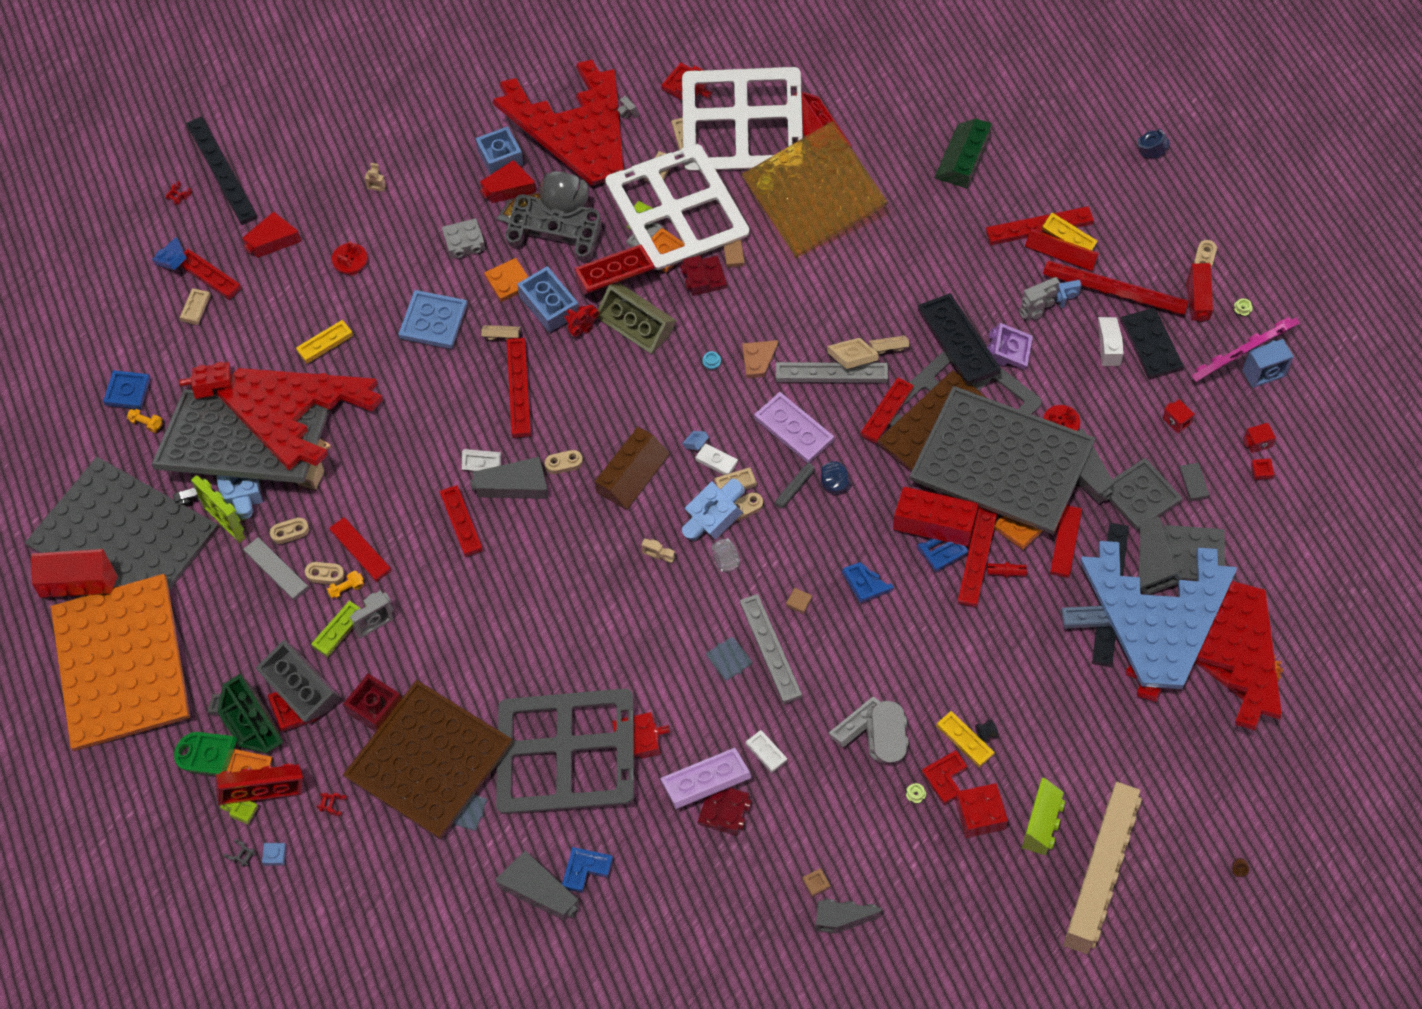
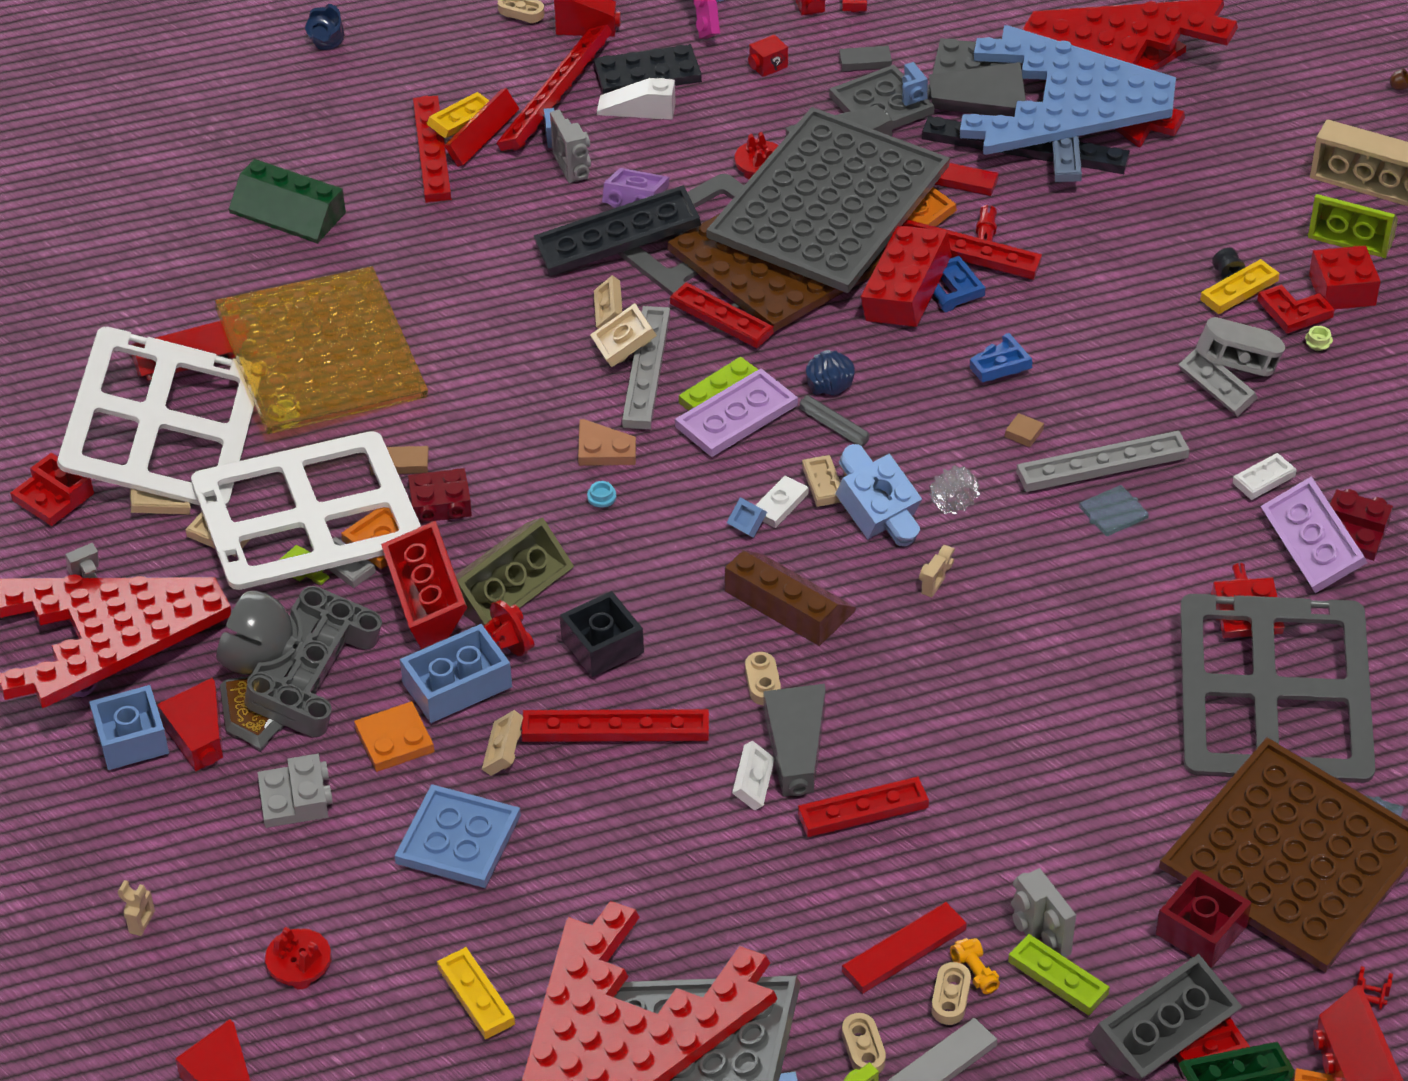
camera: 85 degrees left, 15 degrees down
none -> black brick [560,591,644,677]
none -> lime plate [679,356,758,411]
none -> medium blue bracket [902,62,928,106]

